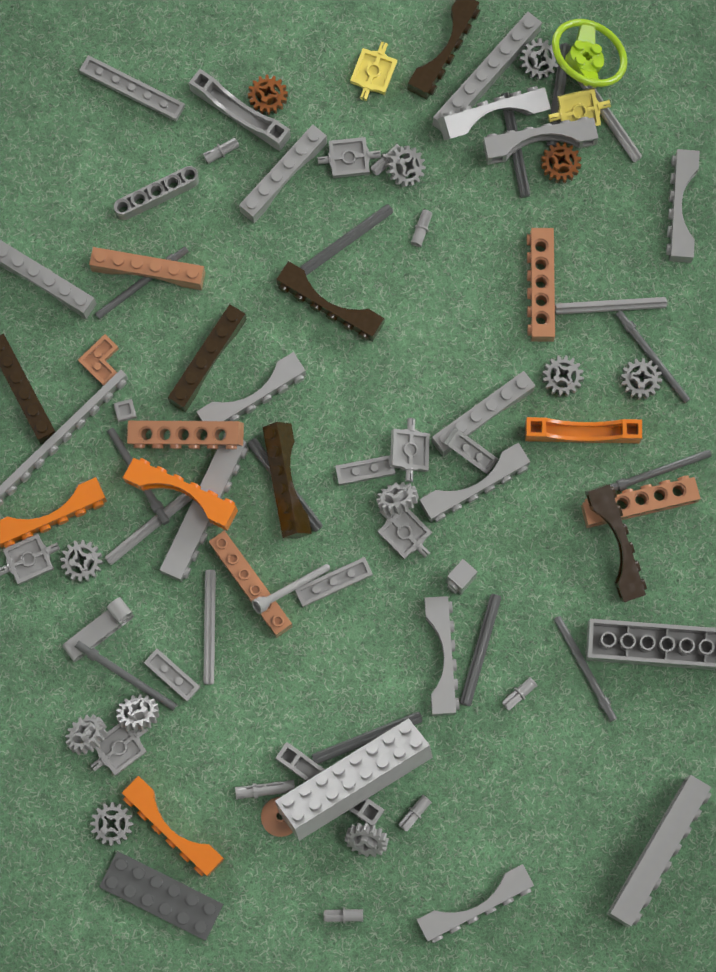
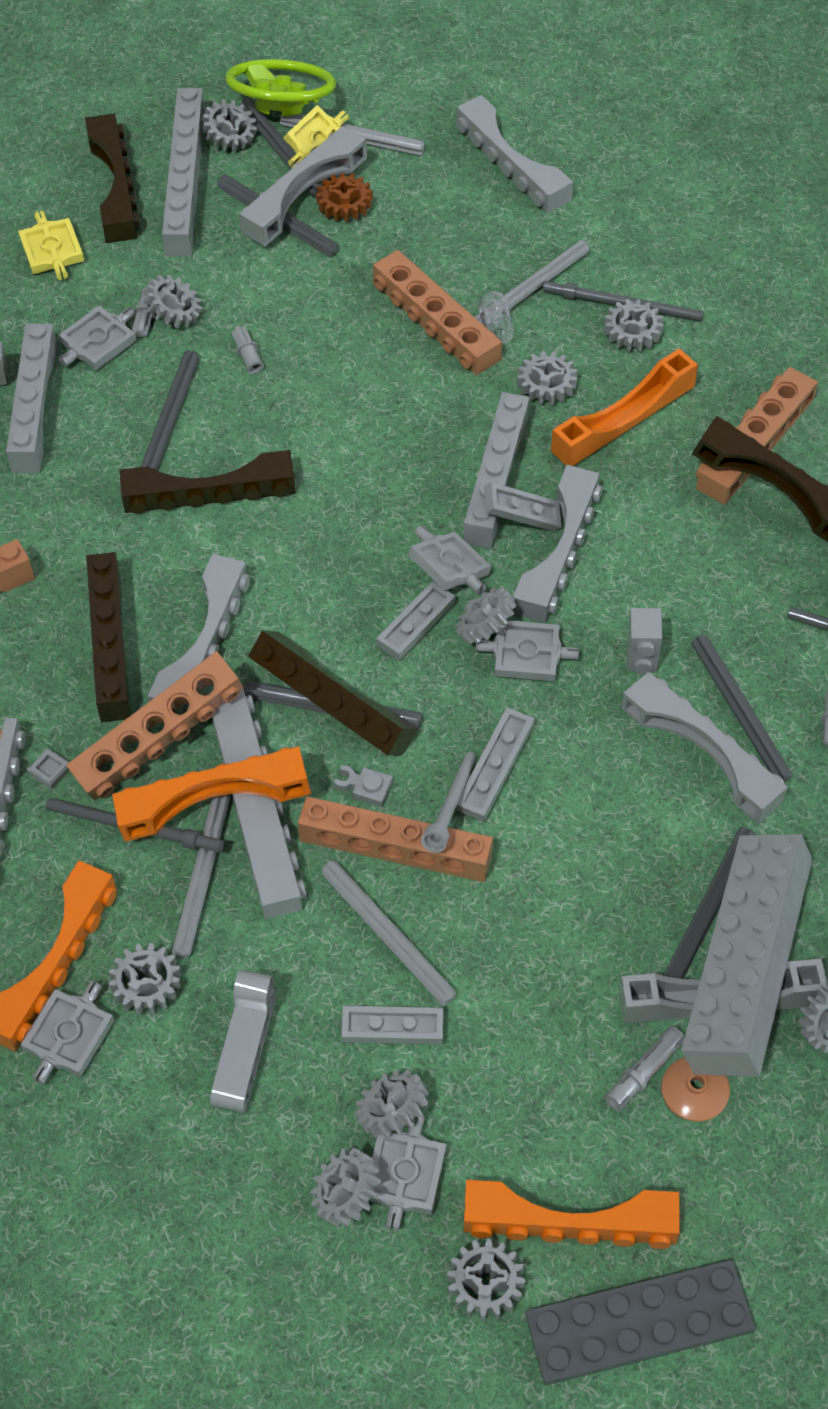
camera: 40 degrees left, 20 degrees down
dark grey bar [75,641,177,711] -> none
arch [438,86,551,141] -> none
dark grey bar [610,450,712,491] -> none
none -> light grey plate [334,765,393,807]
none -> clear plate [479,291,514,346]

